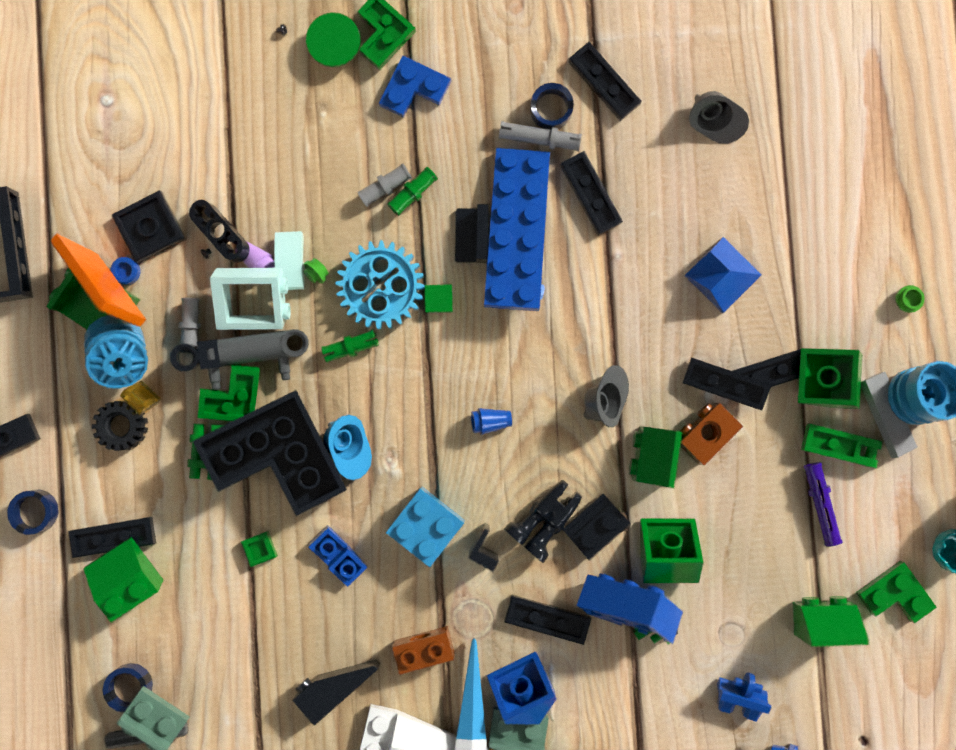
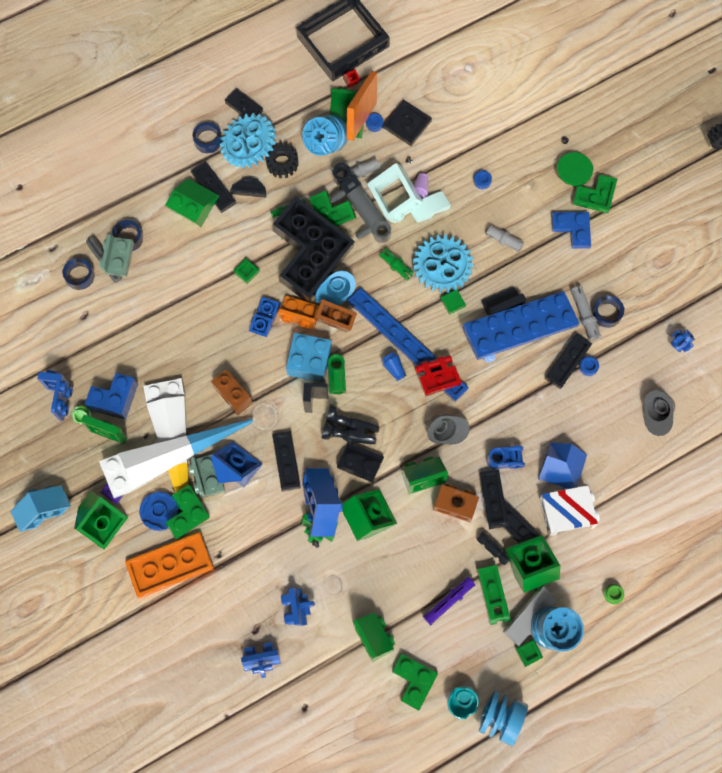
camera: 60 degrees right, 15 degrees down
clear yellow tile [120,380,161,415] -> none
black beam [189,200,250,263] -> none
black slope [292,659,380,726] -> none
bright green plate [303,258,329,284] -> none
green pin [387,166,438,216] -> none
black tile [568,41,642,122] -> none
none -> medium azure gear [220,113,277,169]
none -> black tile [230,177,267,198]
none -> orange bracket [278,296,317,329]
none -> dark orange brick [312,299,357,332]
none -> green piece [328,354,346,395]
none -> red piece [343,69,360,88]
none -> blue tile [347,287,469,402]
none -> red plate [414,355,462,397]
none -> blue tile [473,170,492,190]
none -> black axle [477,532,509,565]
none -> blue piece [486,446,525,469]
none -> green tile [515,639,543,667]
none -> panel [539,486,600,537]
none -> blue tile [579,356,599,376]
none -> blue gear [671,329,695,352]

